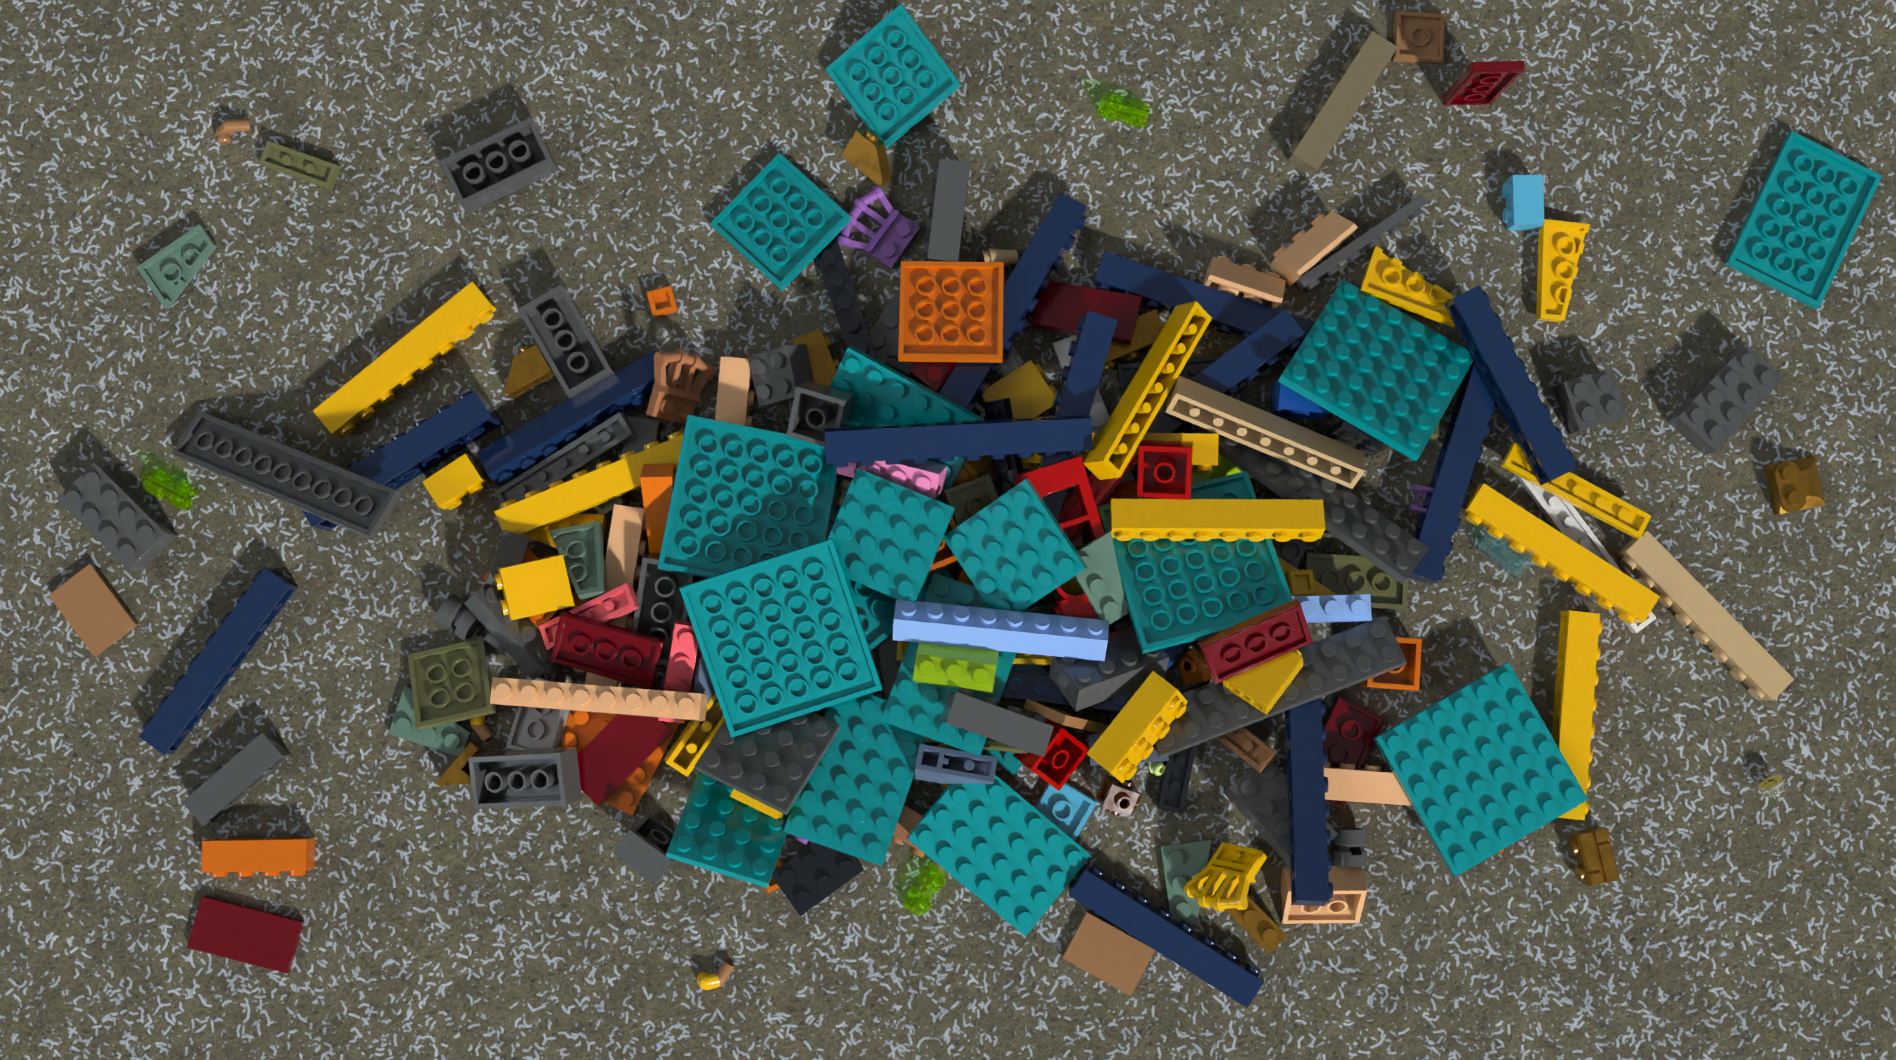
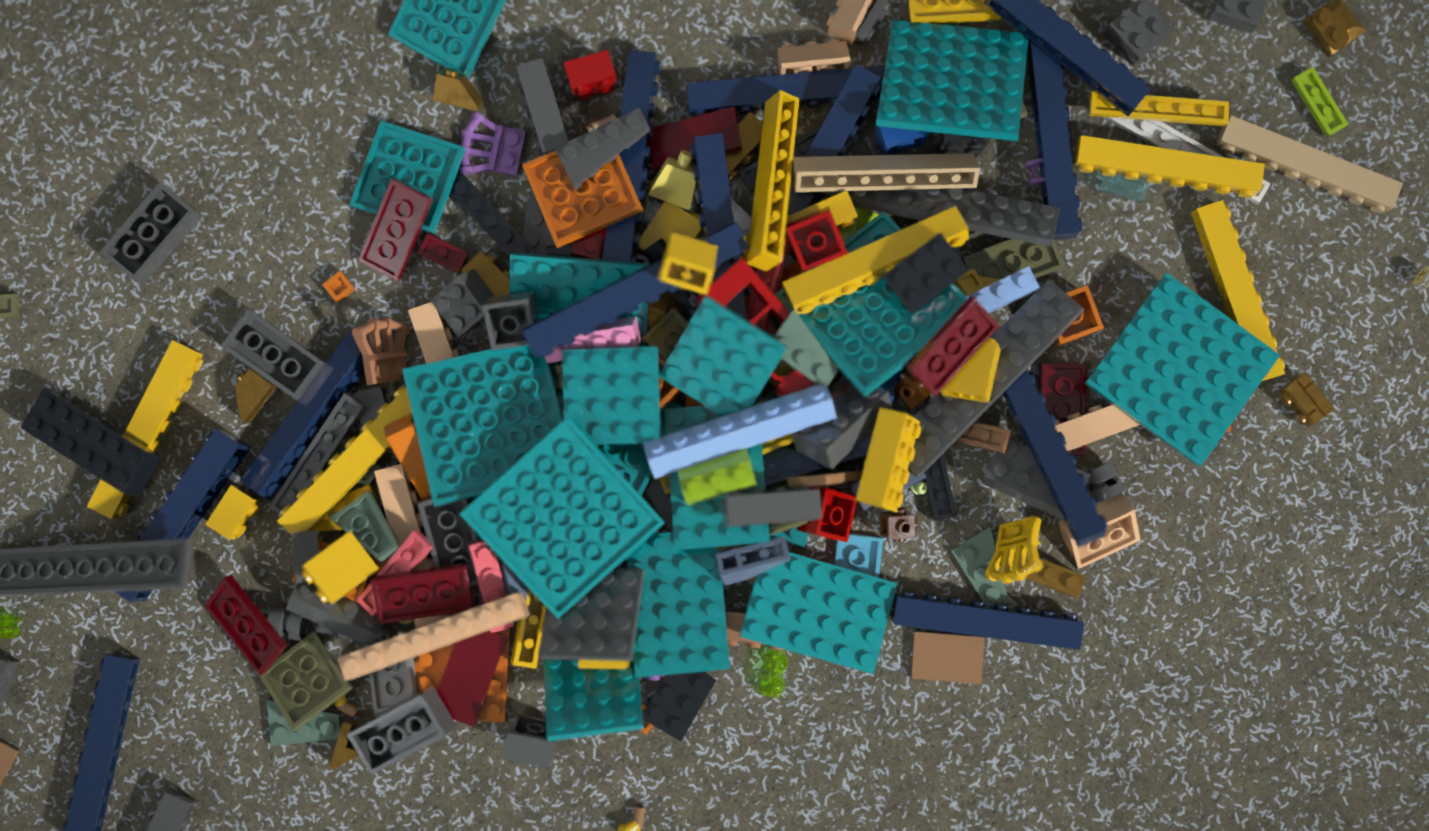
camera: 20 degrees left, 0 degrees up
none -> black brick [20,388,163,497]
none -> dark red tile [204,575,287,676]
none -> tile [357,178,434,281]
none -> dark red plate [417,233,470,274]
none -> dark grey wing [555,108,650,190]
none -> red brick [564,49,618,102]
none -> light yellow torso [648,150,696,210]
none -> yellow slope [657,232,717,294]
none -> black plate [882,232,969,314]
none -> lime plate [1291,67,1349,138]

